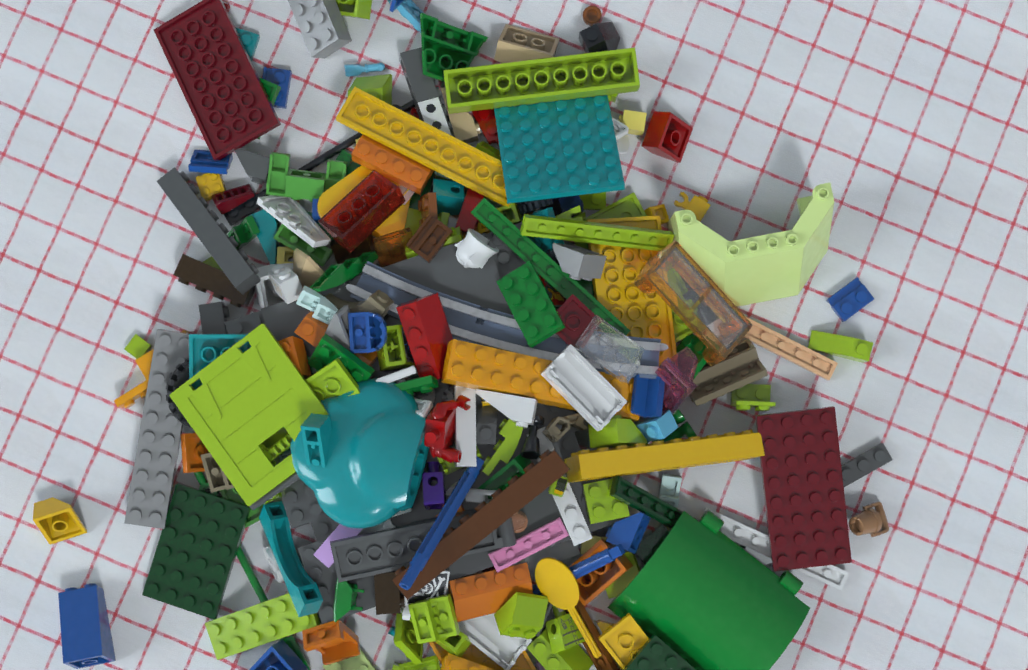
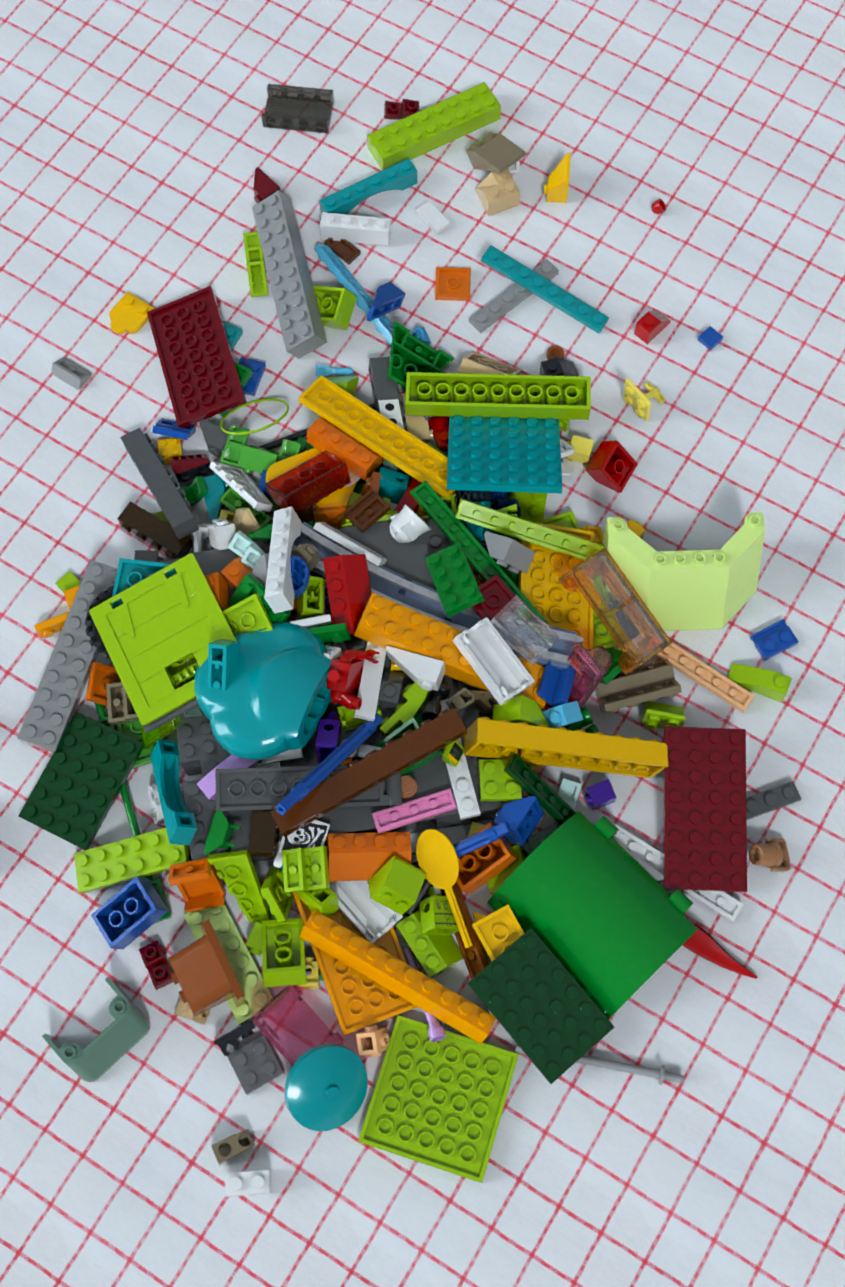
camera: 10 degrees right, 15 degrees down
none -> light grey slope [52,357,92,390]
none -> yellow plate [109,292,155,334]
none -> lime wing [207,849,271,923]
none -> lime piece [220,398,289,435]
none -> white arch [264,506,301,614]
none -> white tile [313,522,387,566]
none -> dark azure plate [412,327,431,345]
none -> dark purple brick [583,779,617,810]
none -> light yellow plate [623,378,666,422]
none -> red piece [683,921,758,979]

